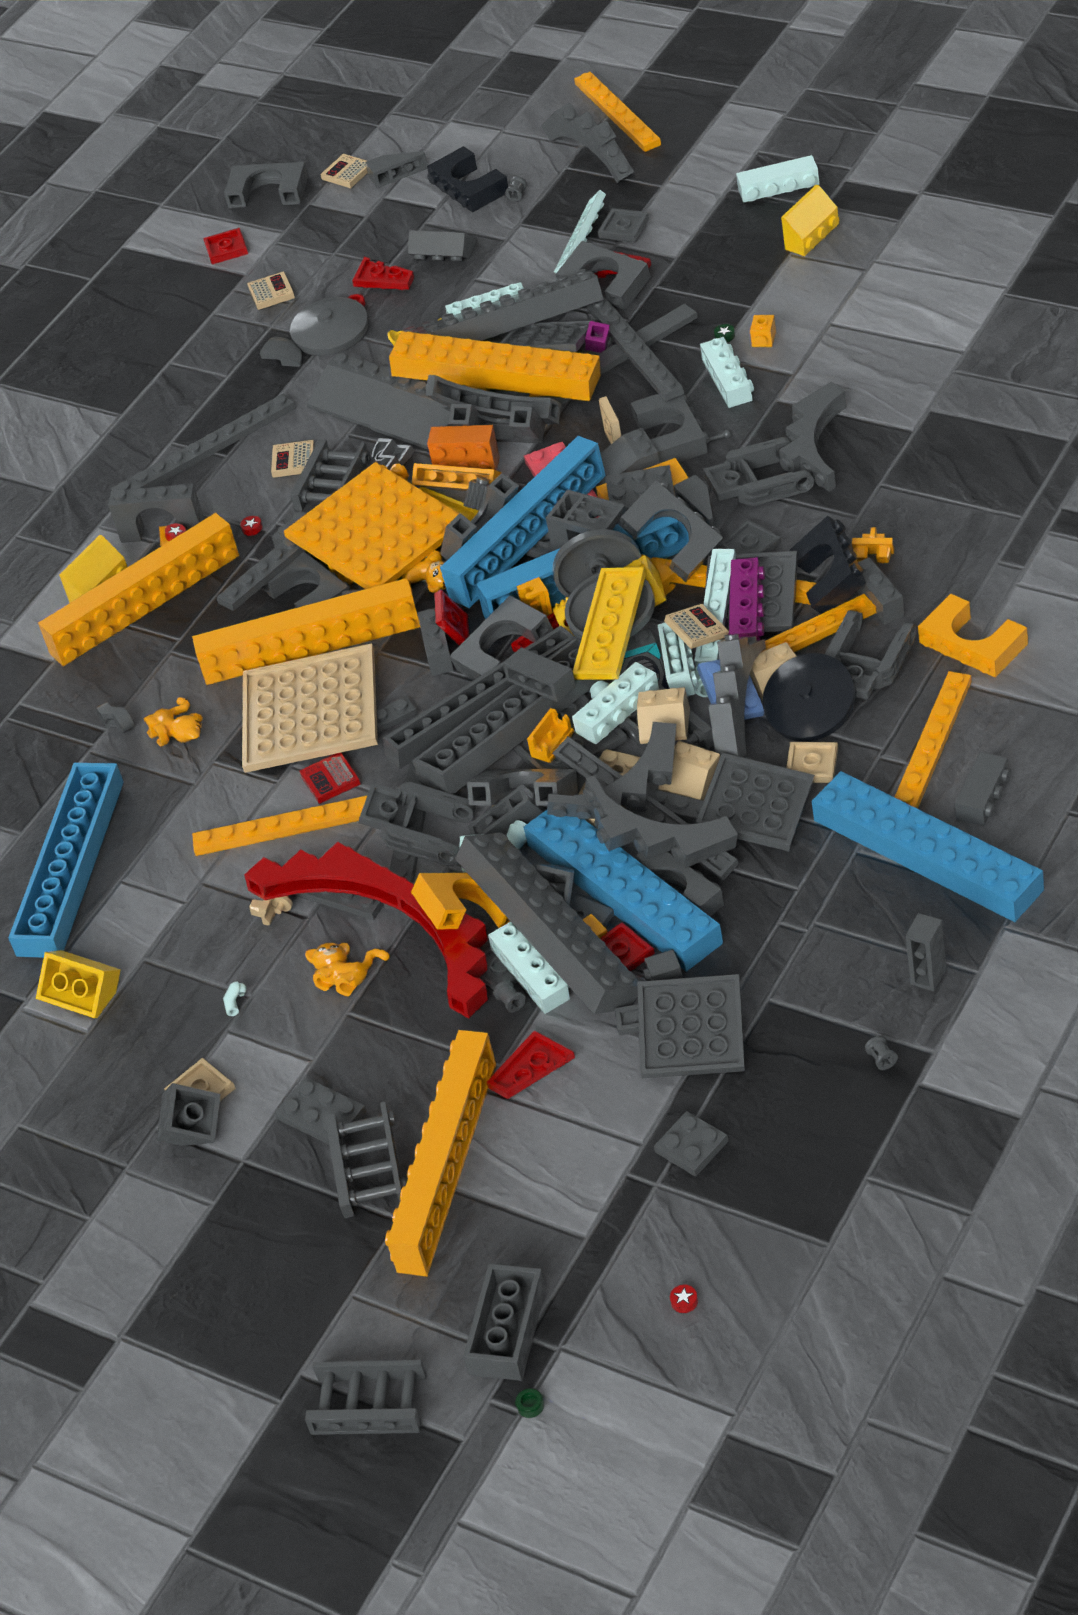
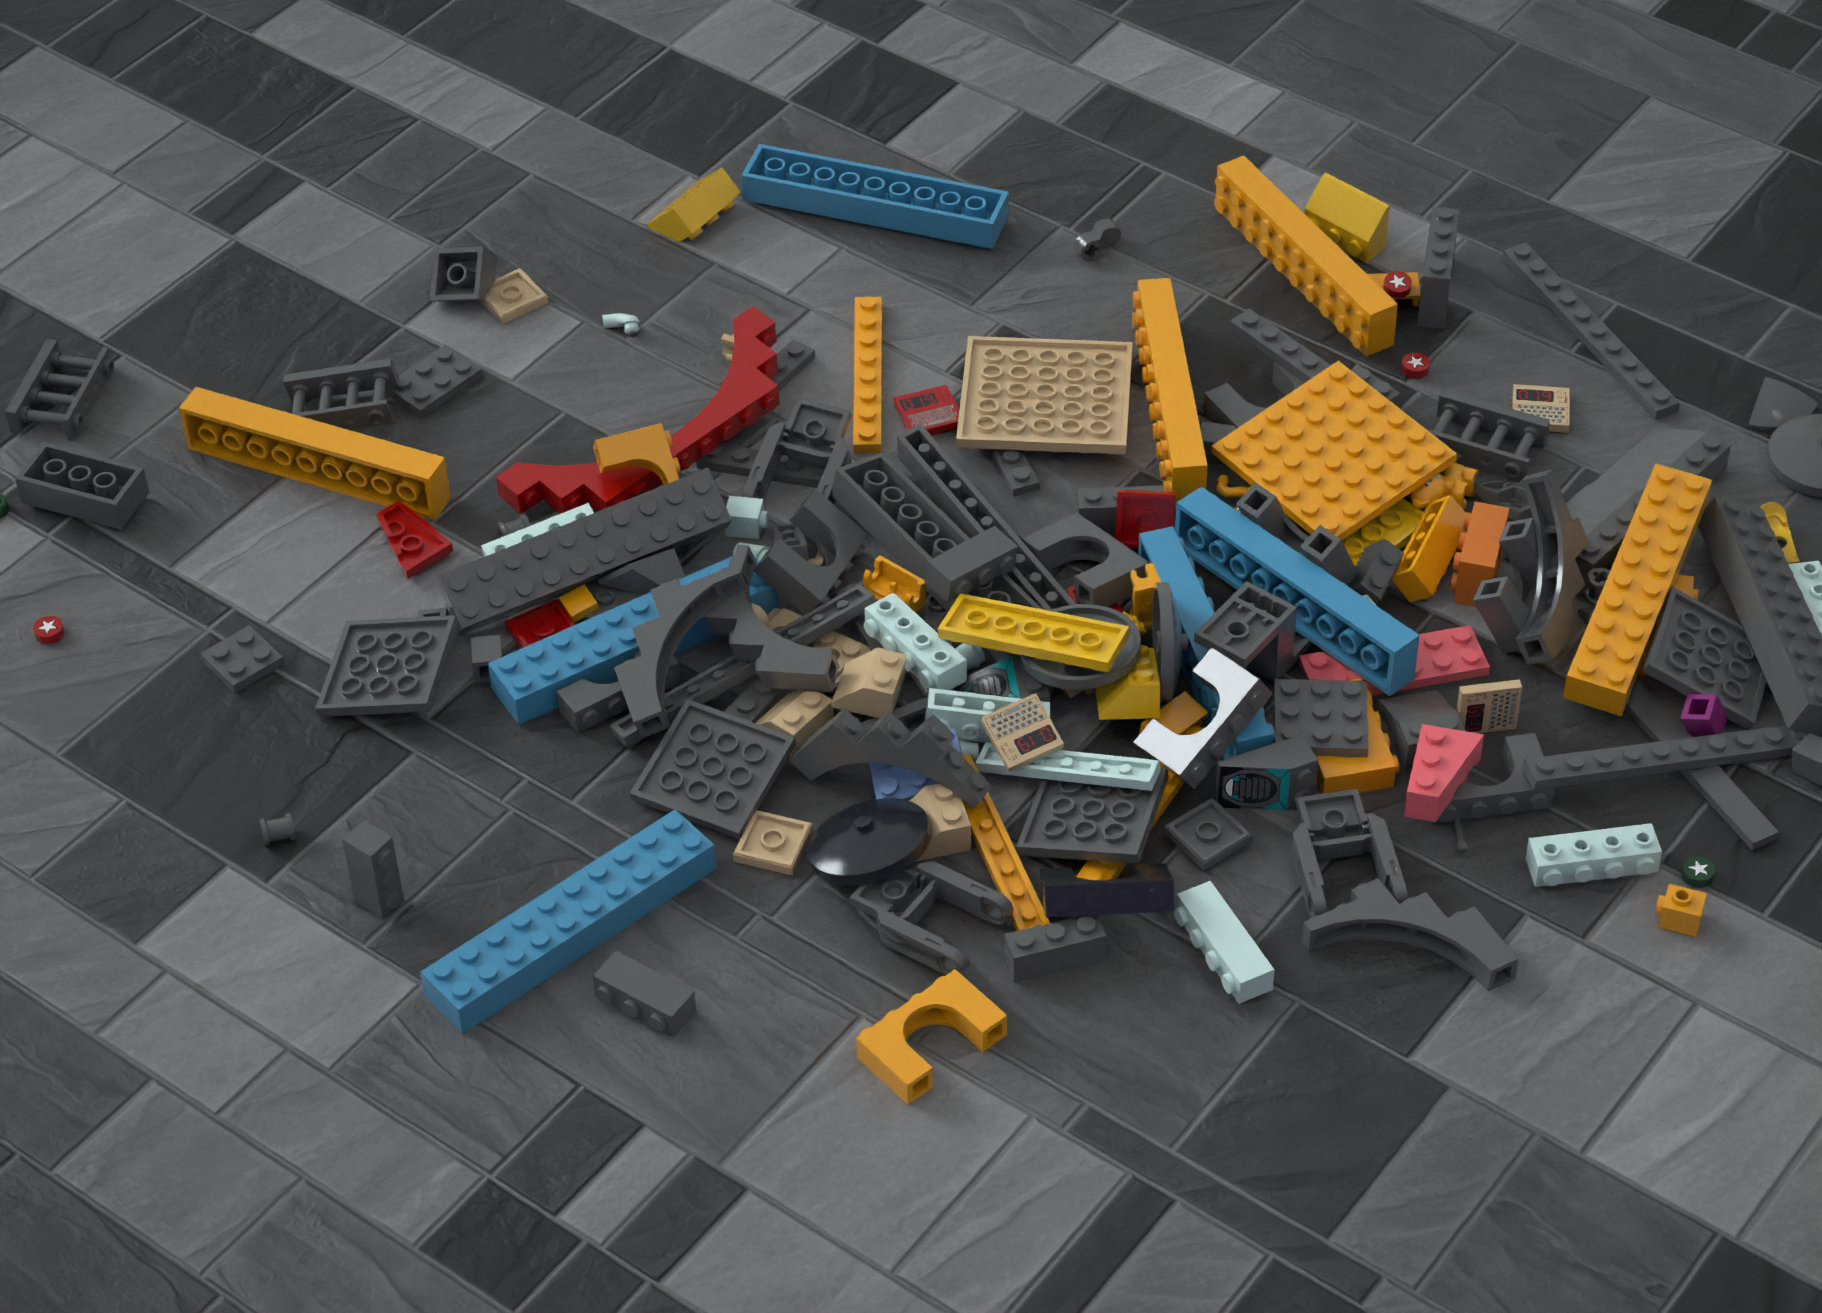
camera: 90 degrees right, 0 degrees up
light orange animal [143,697,203,747] -> none
light orange animal [305,943,390,997] -> none
magenta brick [729,557,765,640] -> none
light orange hips [852,527,894,563] -> none
light orange plate [895,671,972,809] -> none
none -> light aqua brick [1174,881,1274,1004]
none -> coral wedge [1404,724,1484,822]

